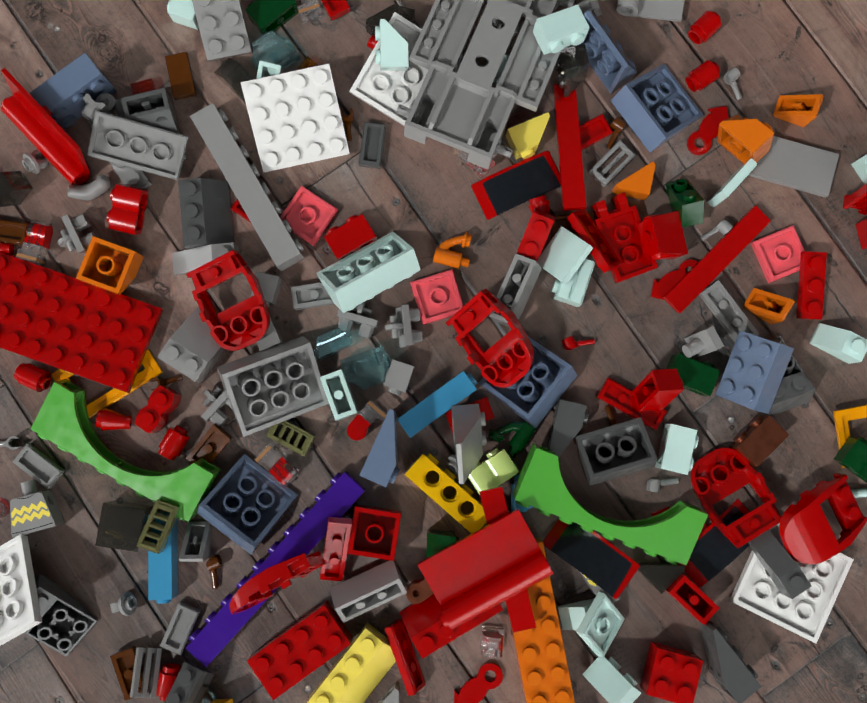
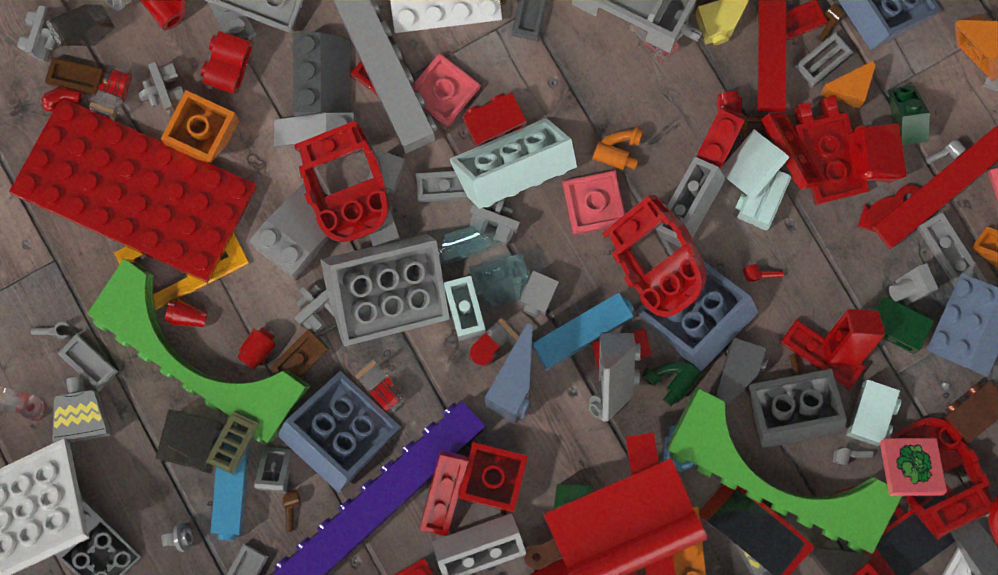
camera: 10 degrees right, 5 degrees down
red brick [14,363,52,392] -> none
light grey arm [67,174,111,201] -> none
red brick [135,386,182,433] -> none
reddish brown hand [149,374,183,391] -> none
red slope [229,551,326,615] -> none
olive slope [266,421,316,457] -> none
light grey hips [384,305,423,348] -> none
yellow brick [405,453,486,534] -> none
yellowish green brick [468,448,519,496] -> none
black sticker [471,151,561,220] -> none
red brick [687,106,729,156] -> none
light aqua tile [707,158,757,208] -> none
none -> coral tile [880,438,947,496]

